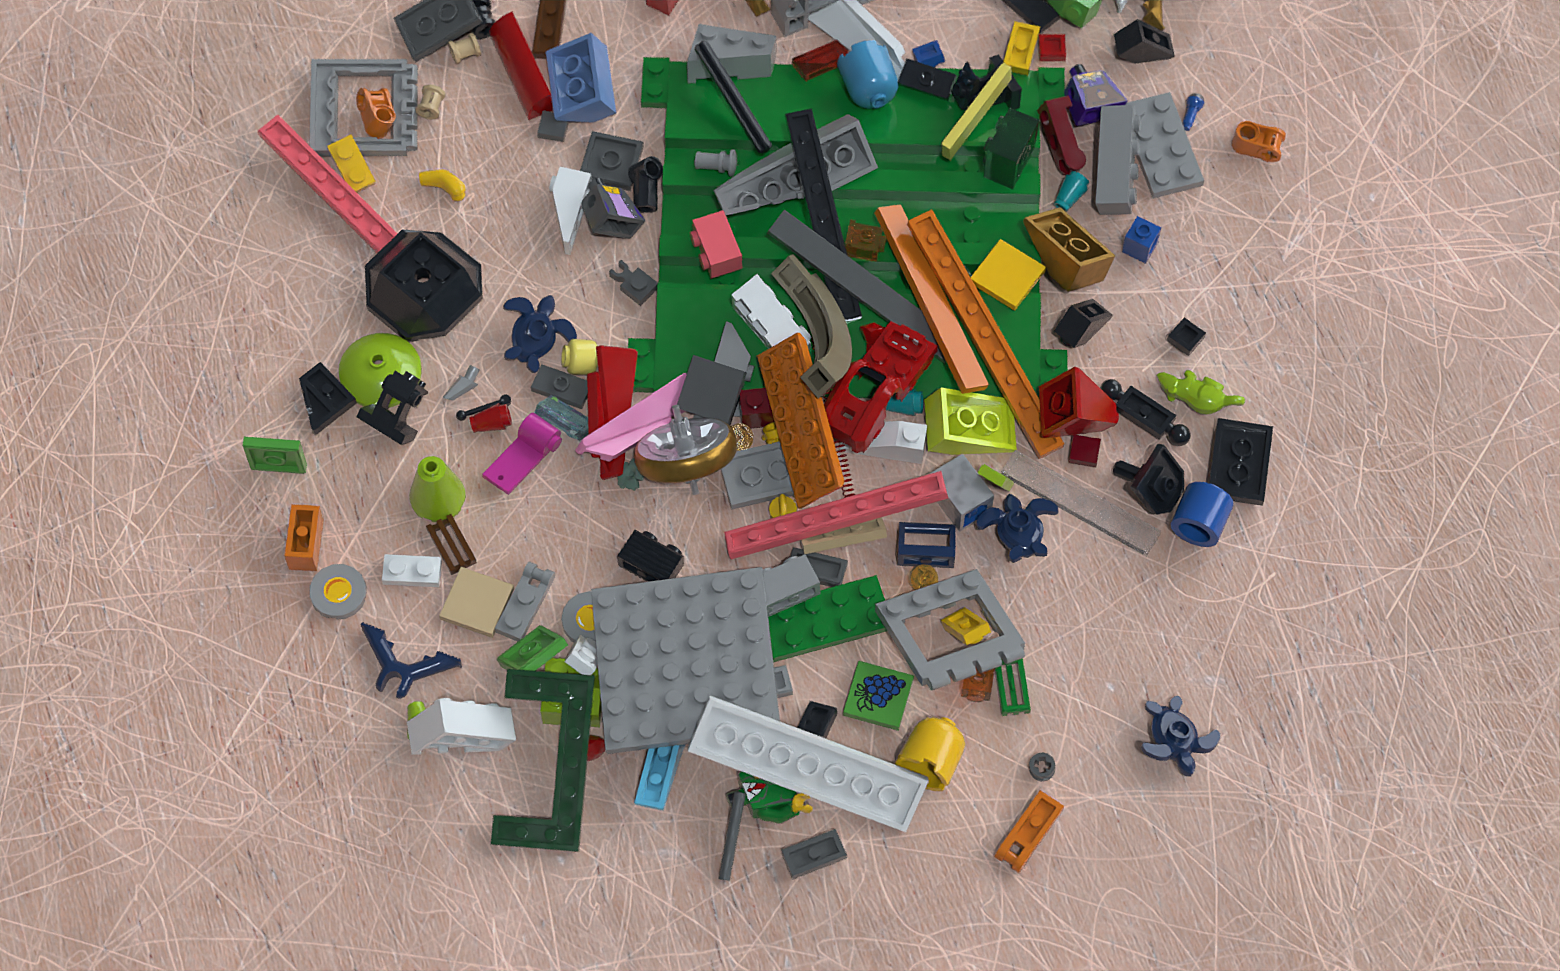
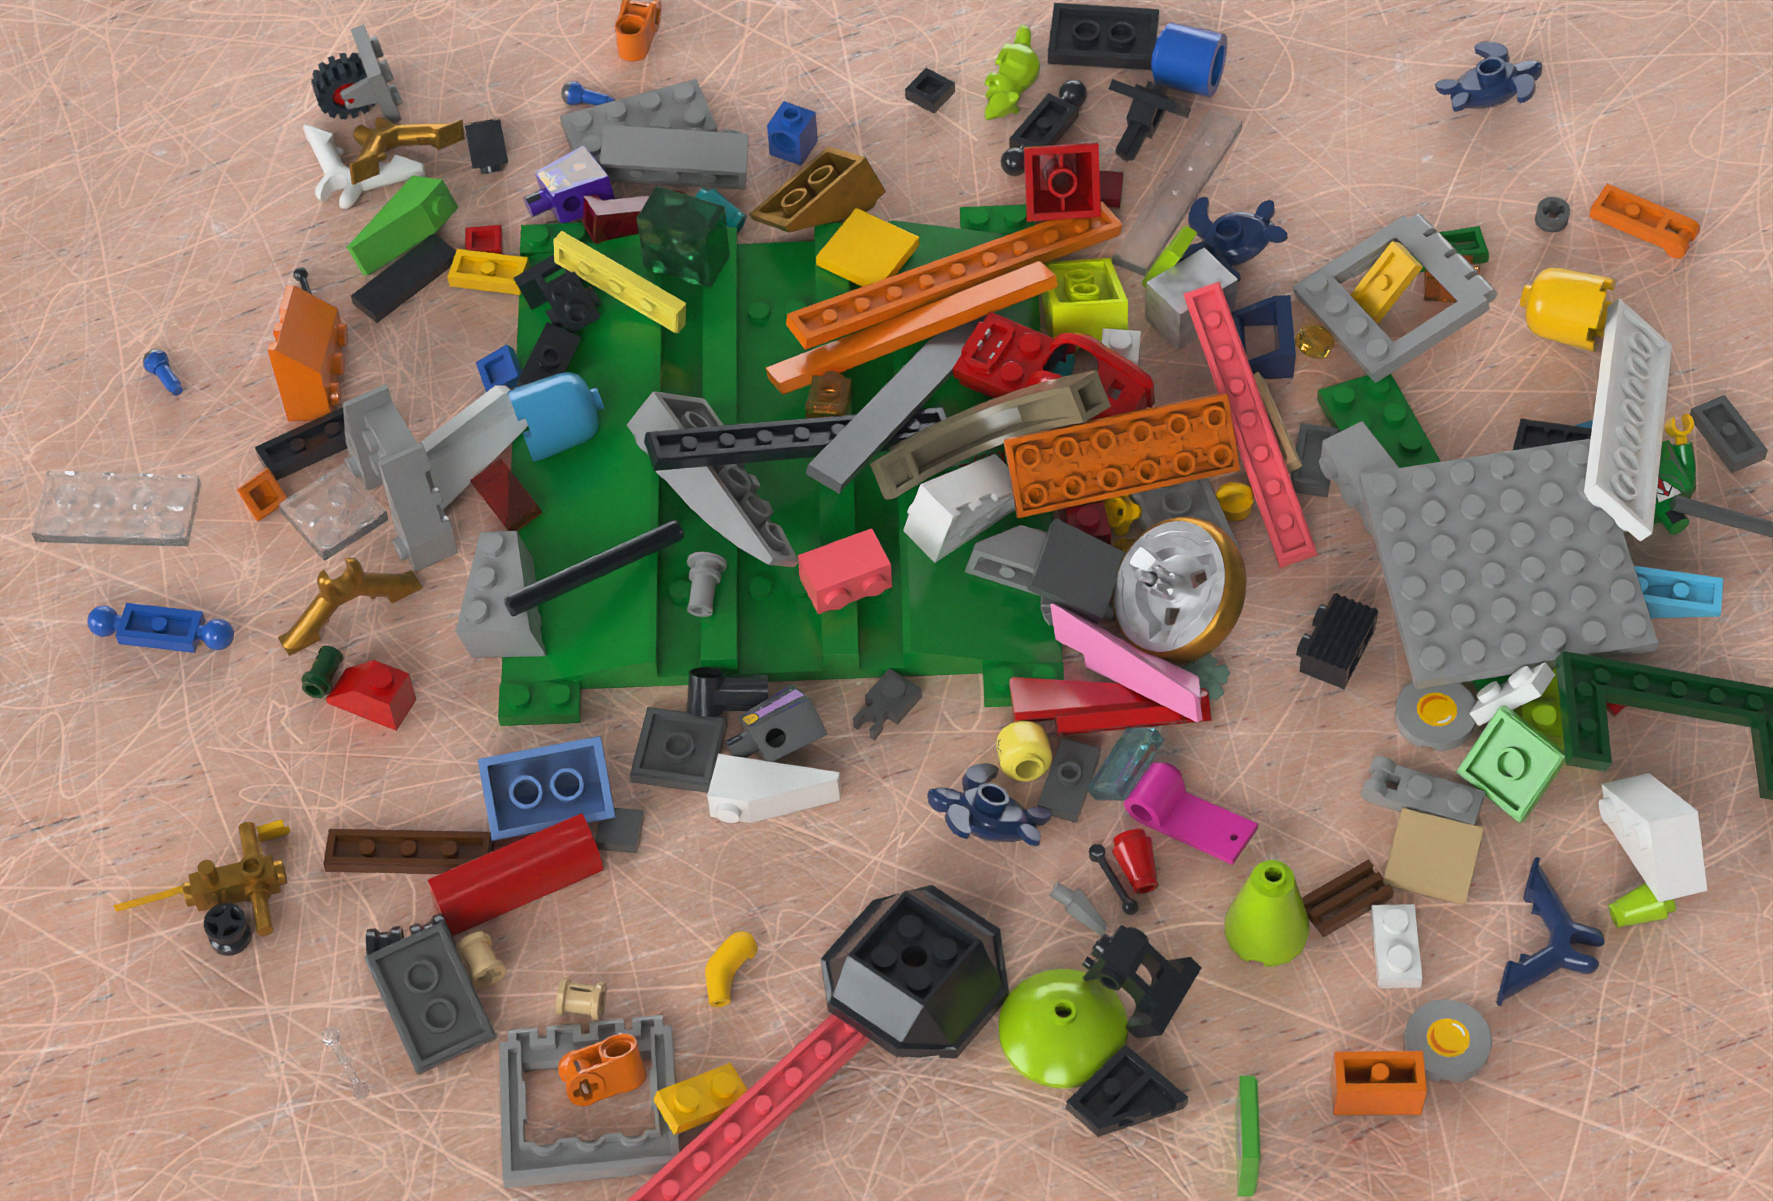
camera: 90 degrees left, 10 degrees down
bright green tile [843,661,914,731] -> none
red rock [860,322,885,352] -> none
black slope [1054,299,1113,348] -> none

